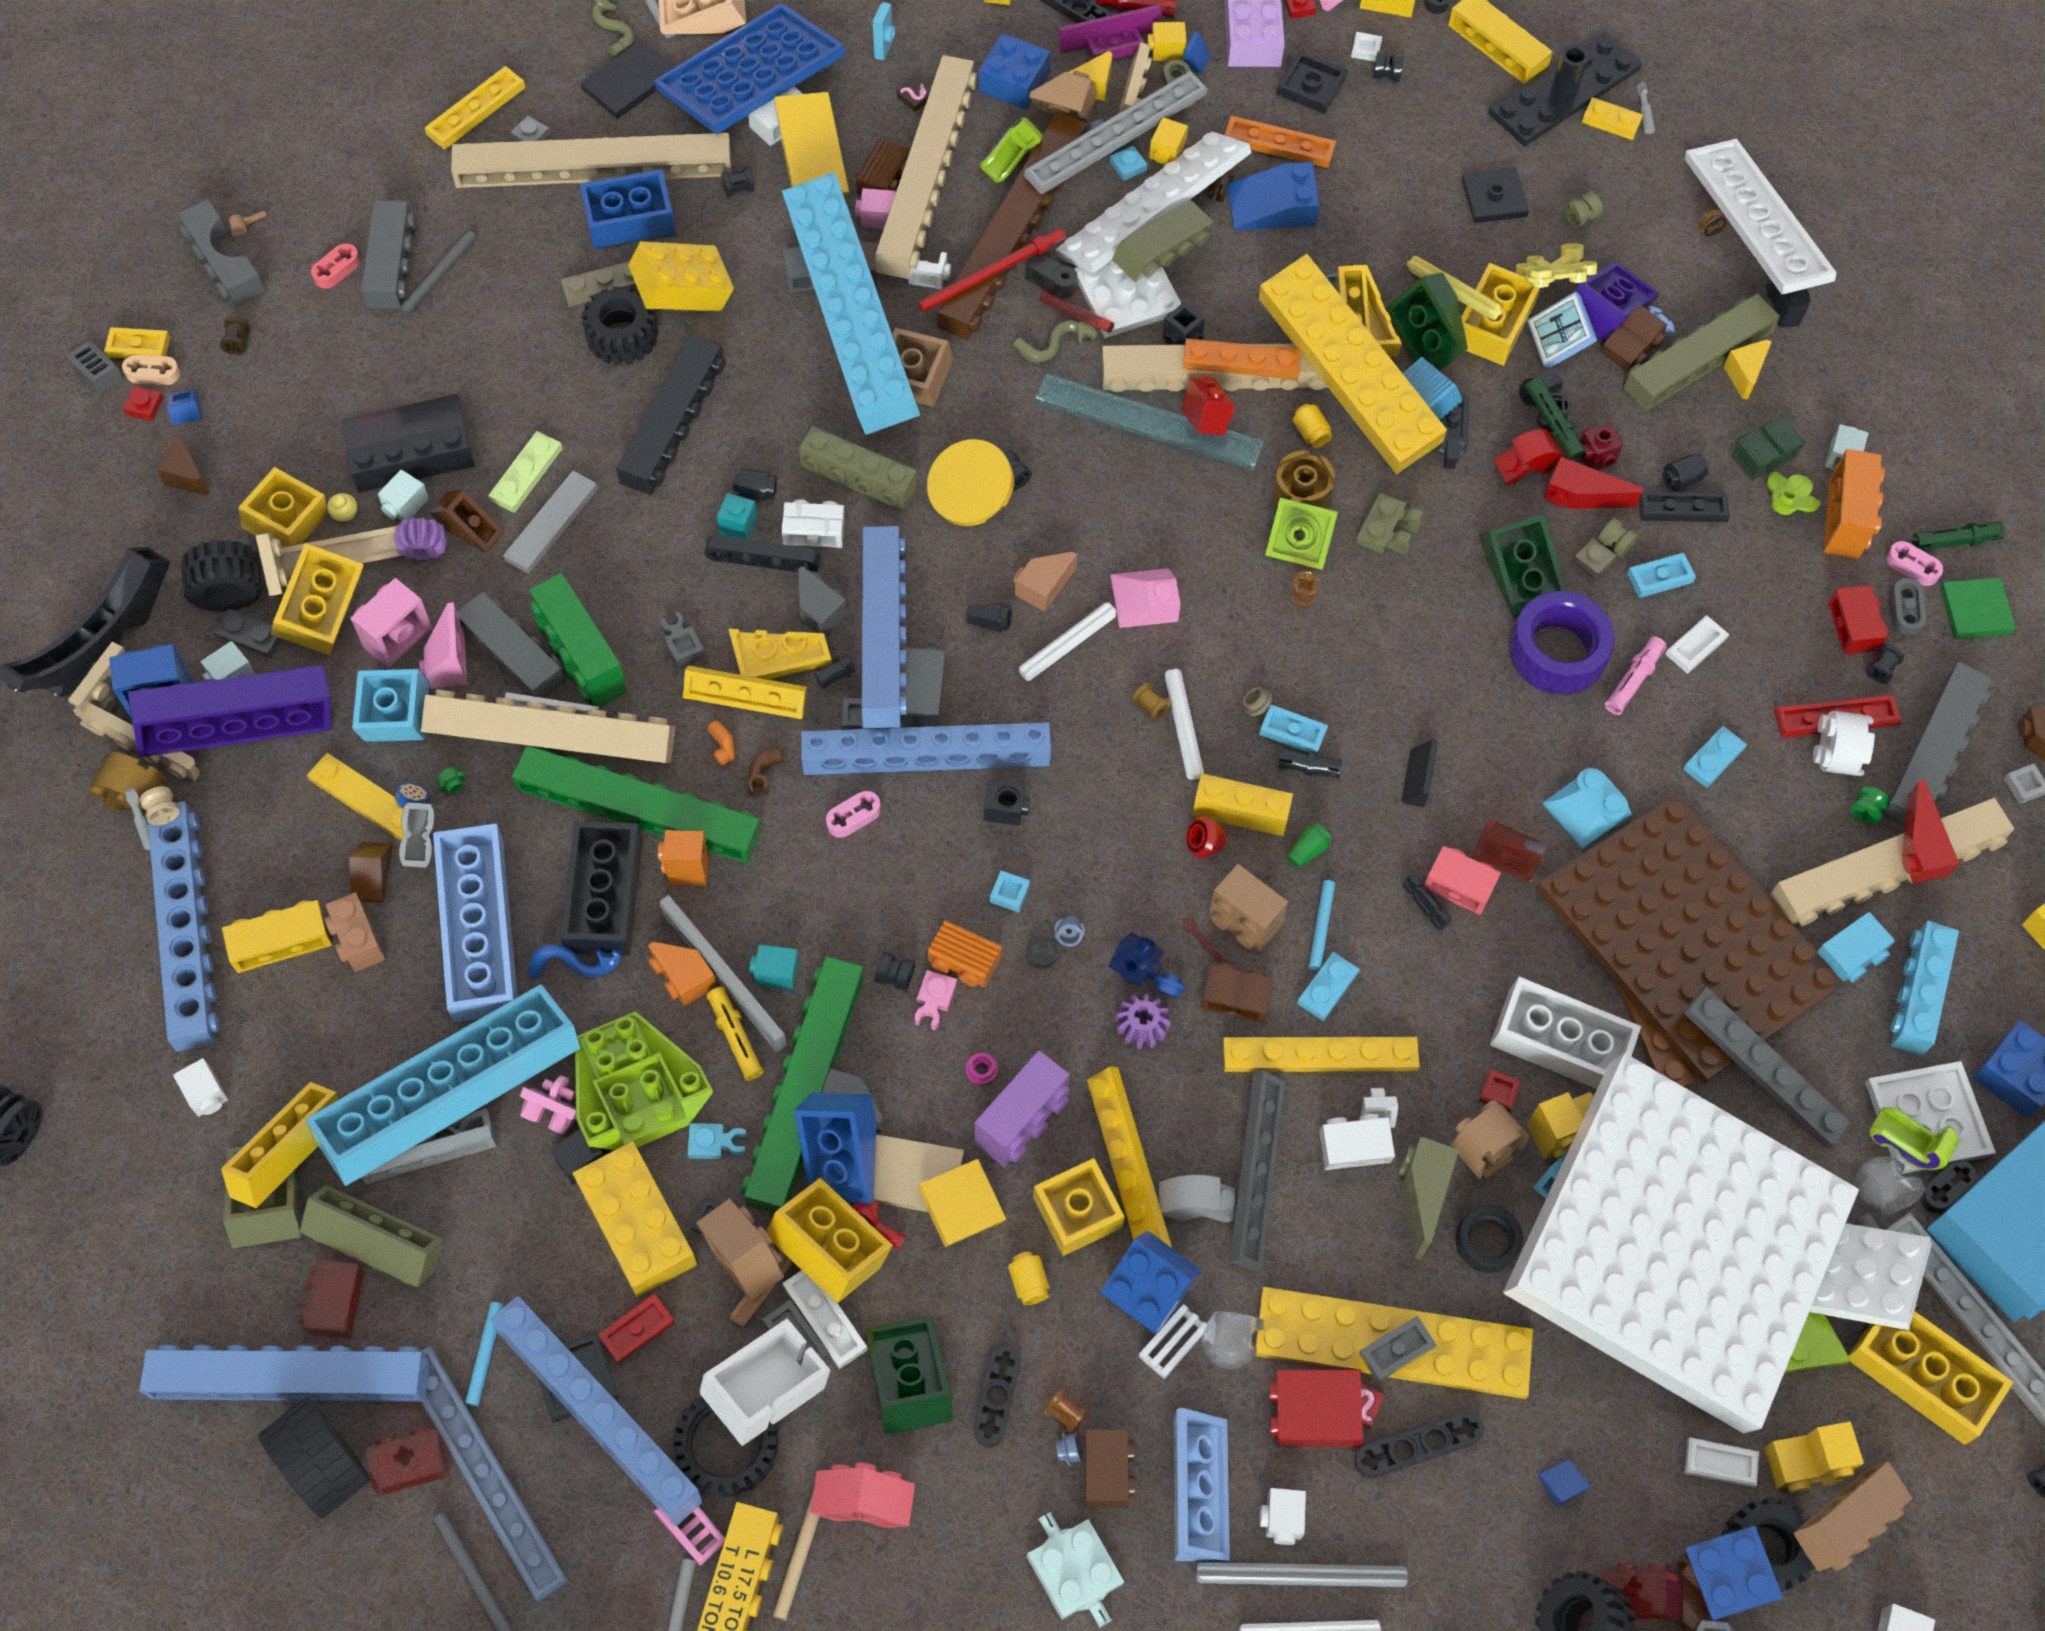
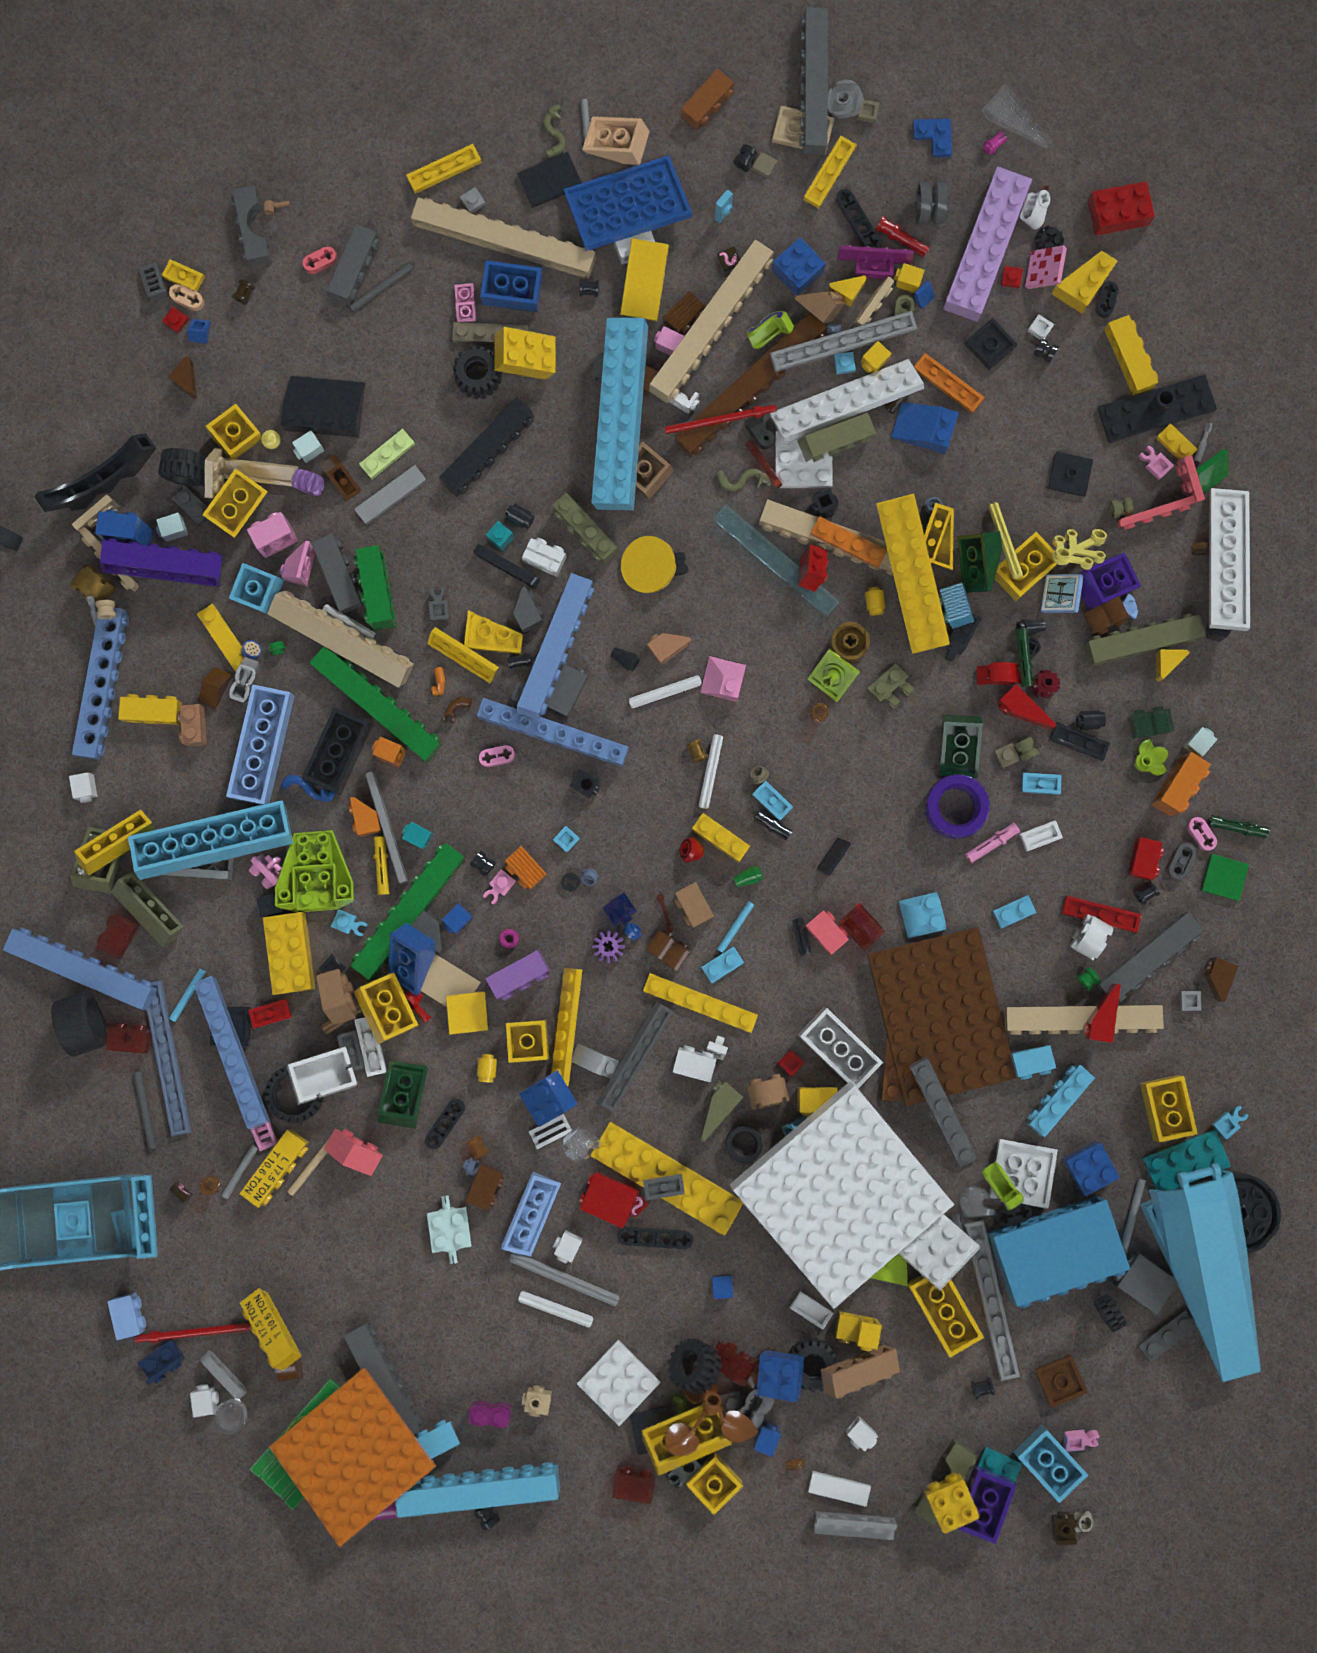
camera: 25 degrees right, 20 degrees up
none -> blue brick [442,903,473,934]
none -> bright pink slope [454,283,476,322]
none -> coral bracket [1117,455,1205,530]
none -> bright pink plate [1139,446,1174,480]
none -> green tile [1196,449,1229,494]

